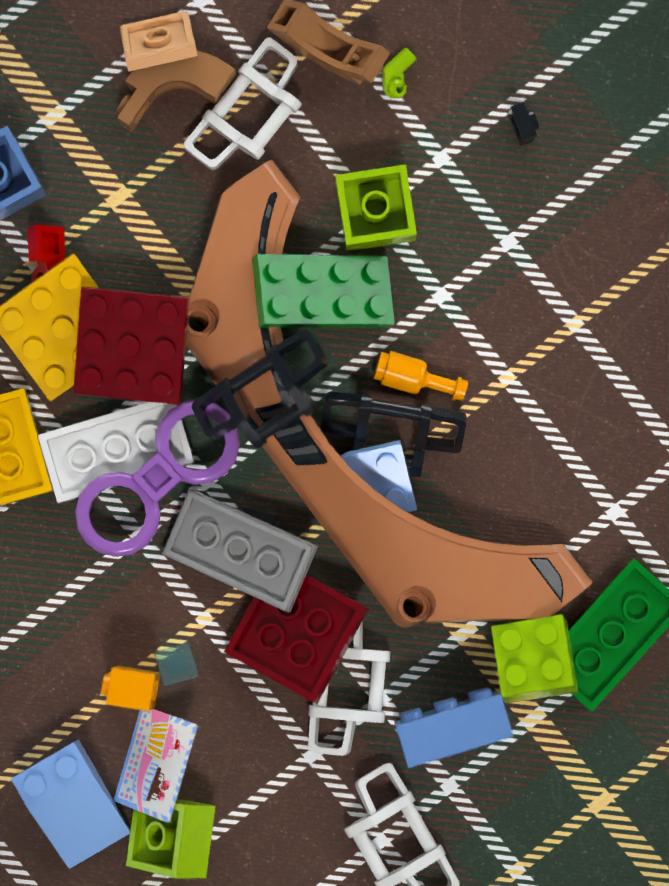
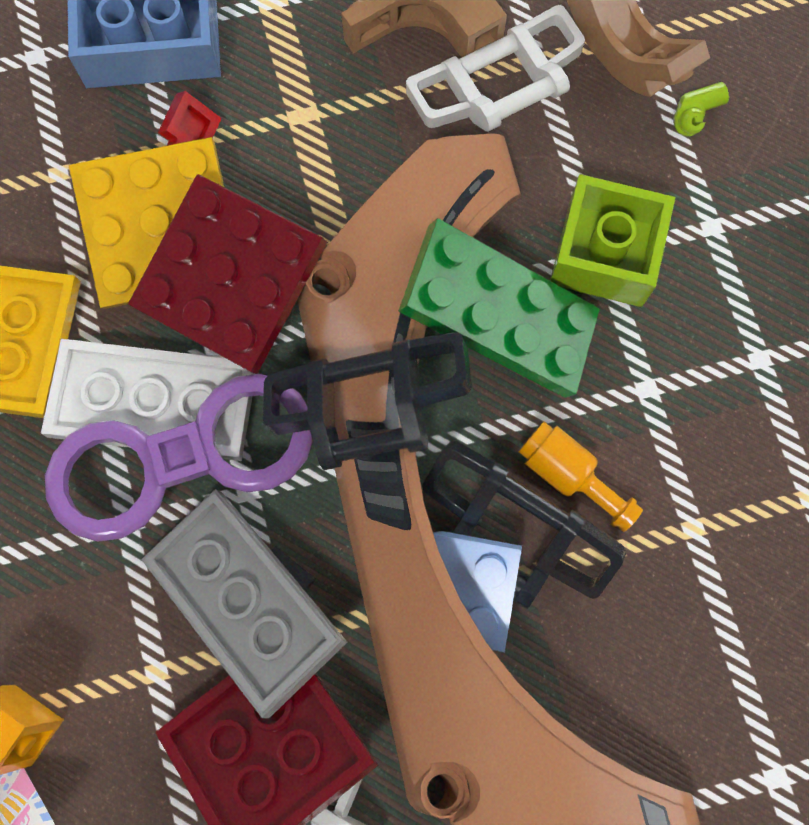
camera: 25 degrees right, 10 degrees down
clear light blue plate [154,642,199,687] -> none

